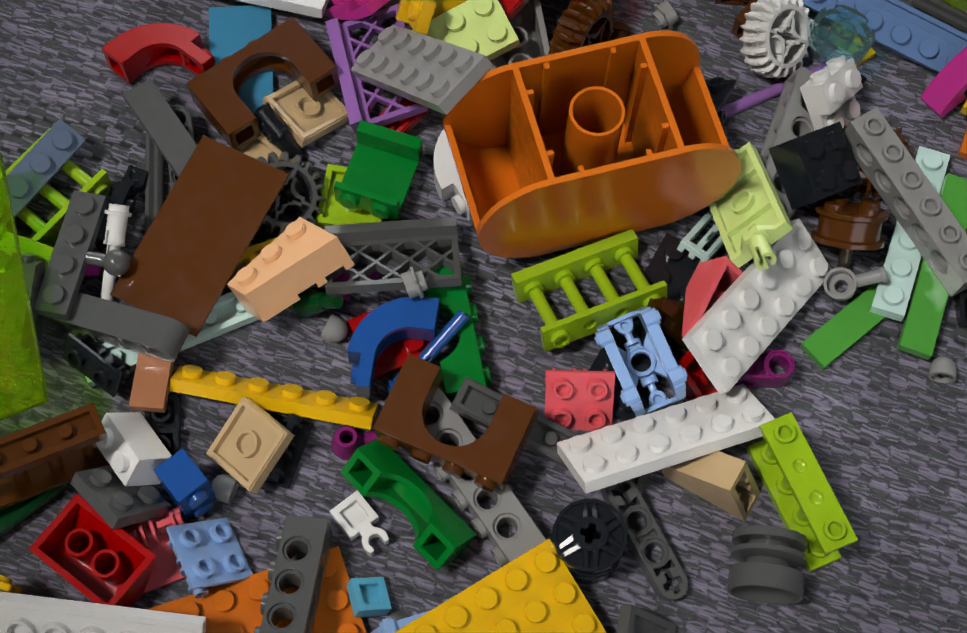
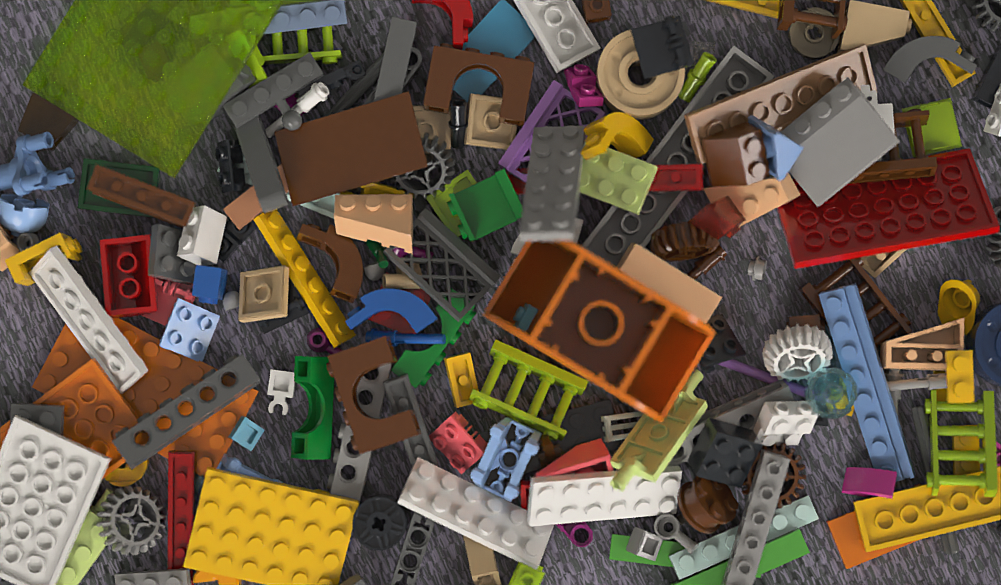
camera: 50 degrees right, 20 degrees up
light grey plate [401,266,428,299] -> none
none -> reddish brown arch [296,224,363,304]
none -> tan piece [382,263,422,289]
none -> yellow plate [444,352,479,408]
none -> light grey slope [626,527,663,561]

